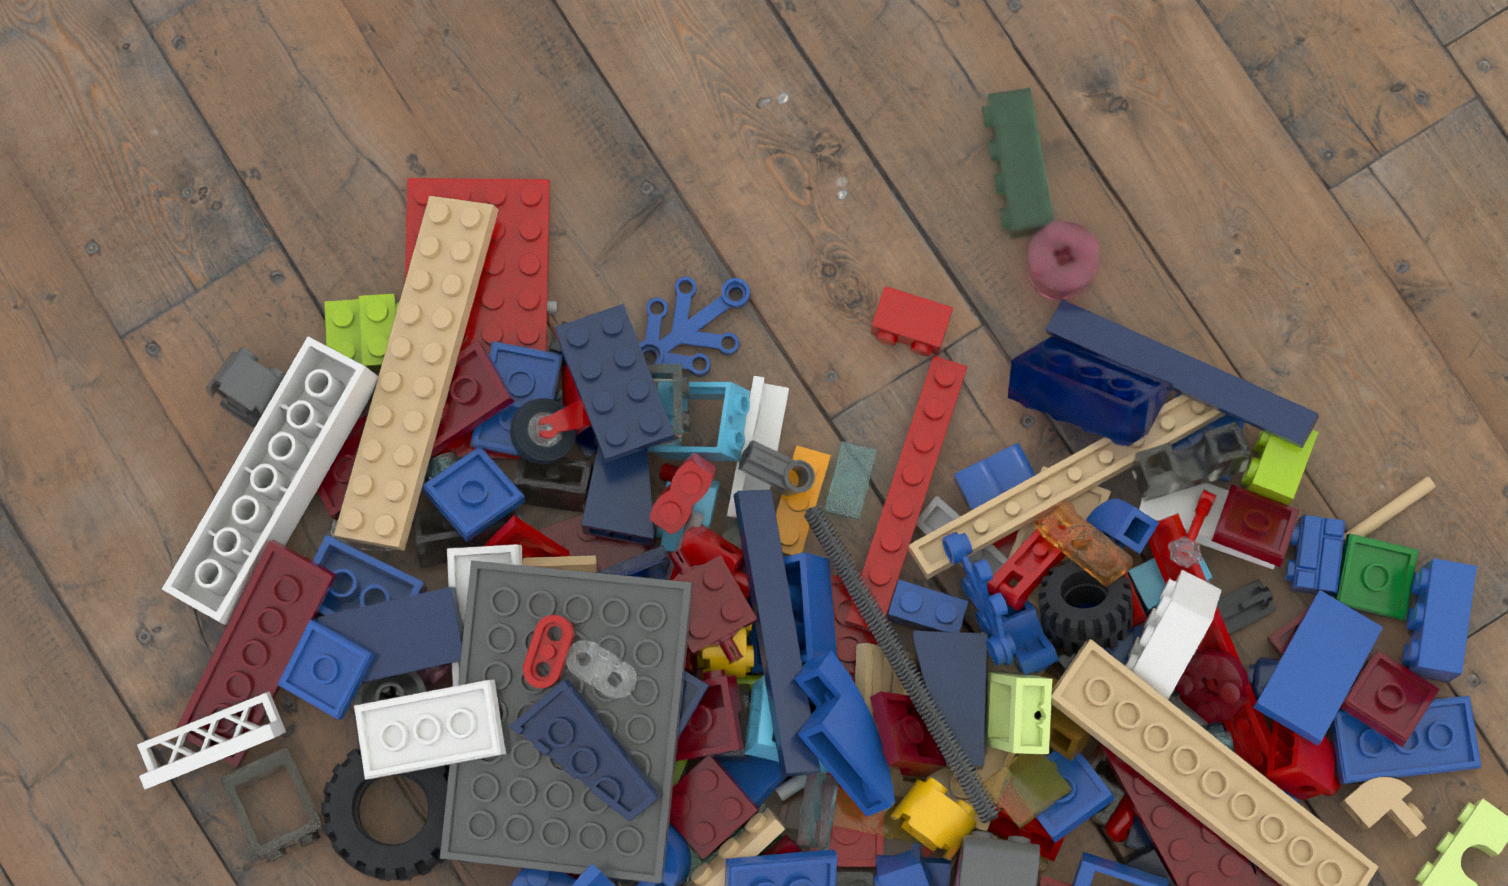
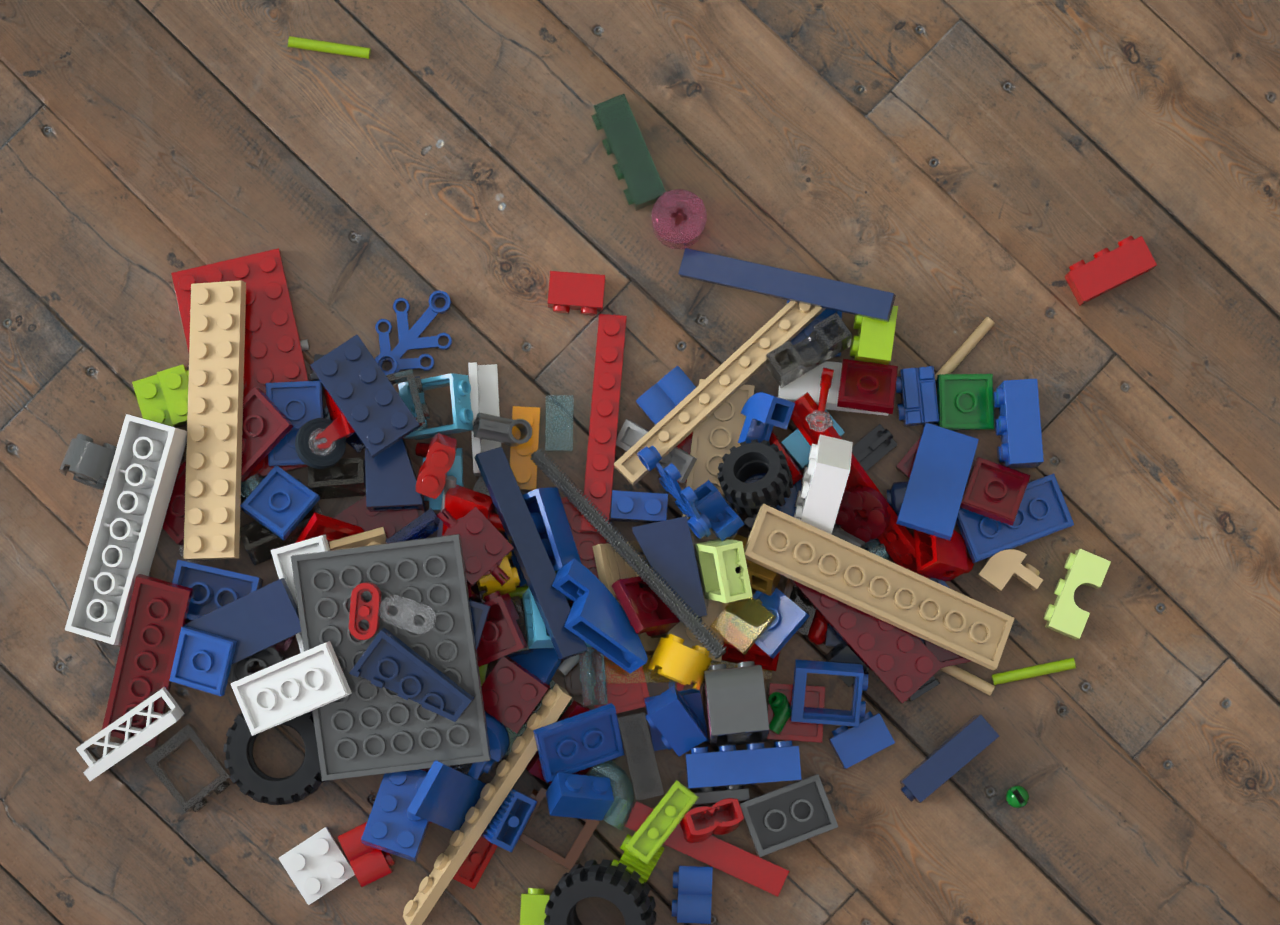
camera: 15 degrees left, 5 degrees up
red plate [987,517,1078,611] -> none
clear blue slope [1007,336,1173,447] -> none
clear orange plate [1035,500,1133,587] -> none

